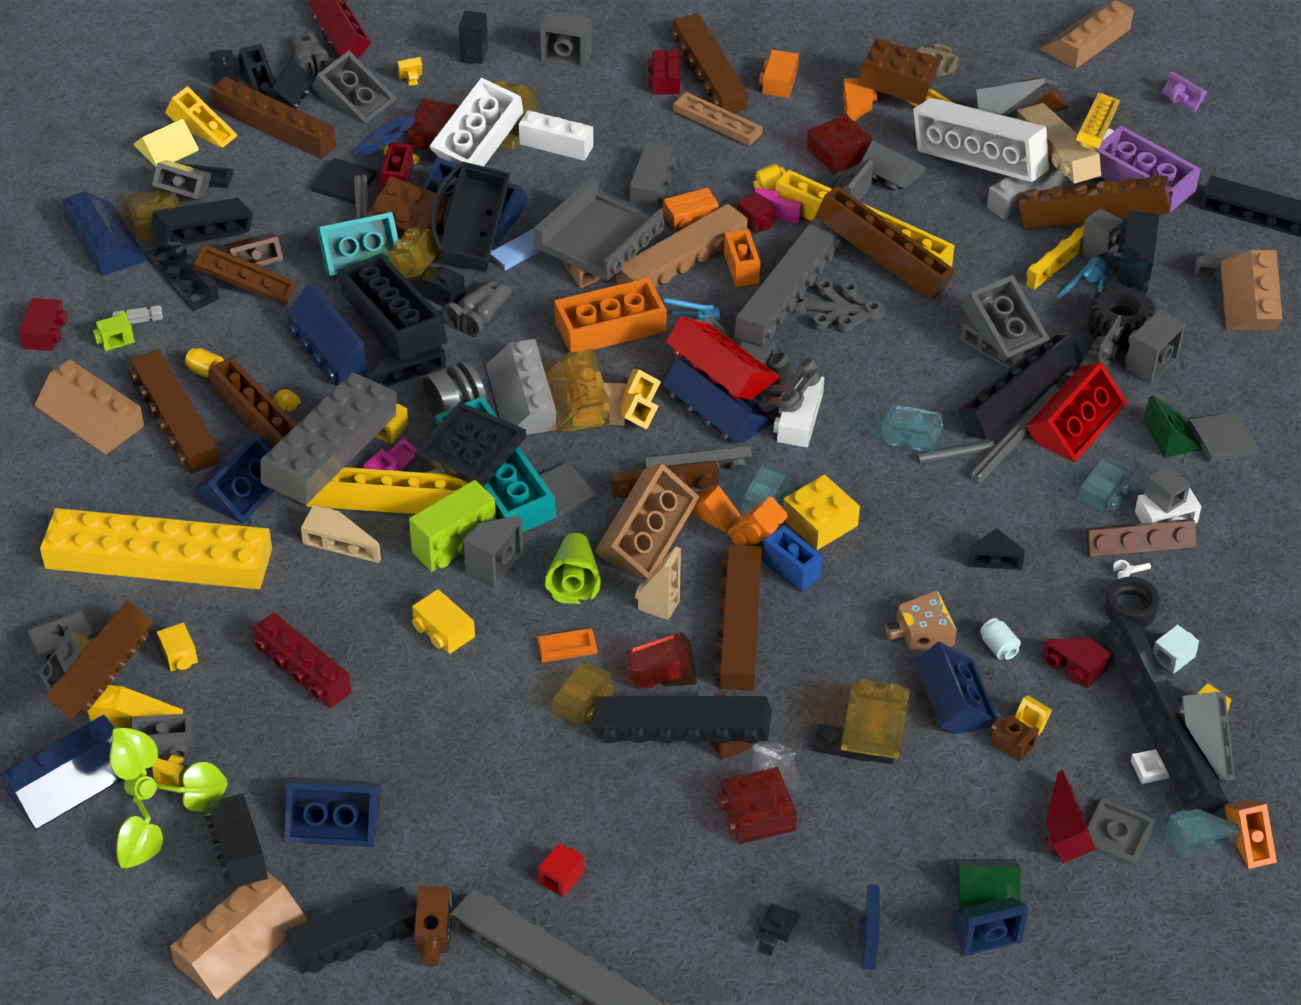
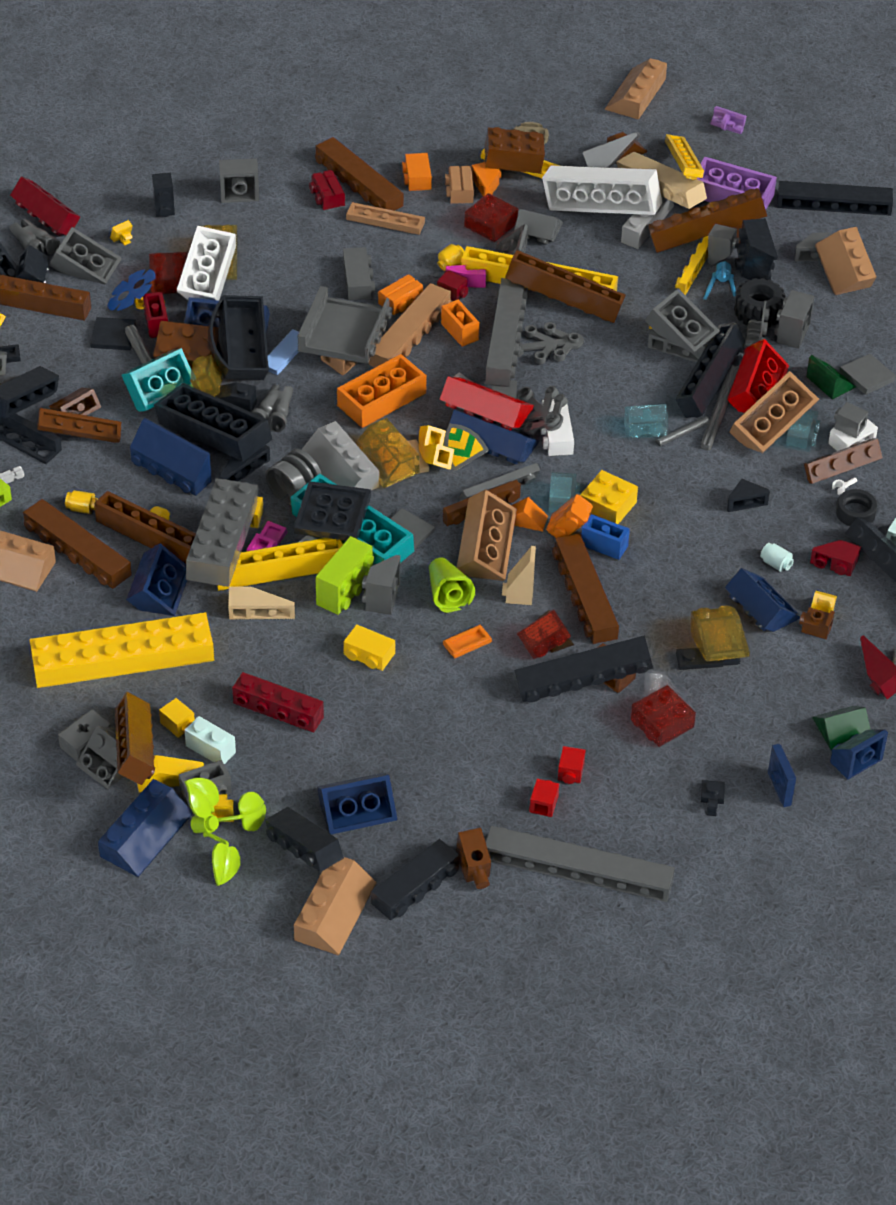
camera: 20 degrees left, 0 degrees up
white brick [519,110,593,161] -> none
clear yellow brick [553,660,614,729] -> none
dark azure plant [664,298,720,323] -> none
medium nougat torso [885,591,957,650] -> none
none -> light aqua brick [185,716,236,764]
none -> sticker [444,423,489,470]
none -> medium nougat brick [445,166,474,204]
none -> red brick [558,746,586,784]
none -> medium nougat slope [730,371,819,453]

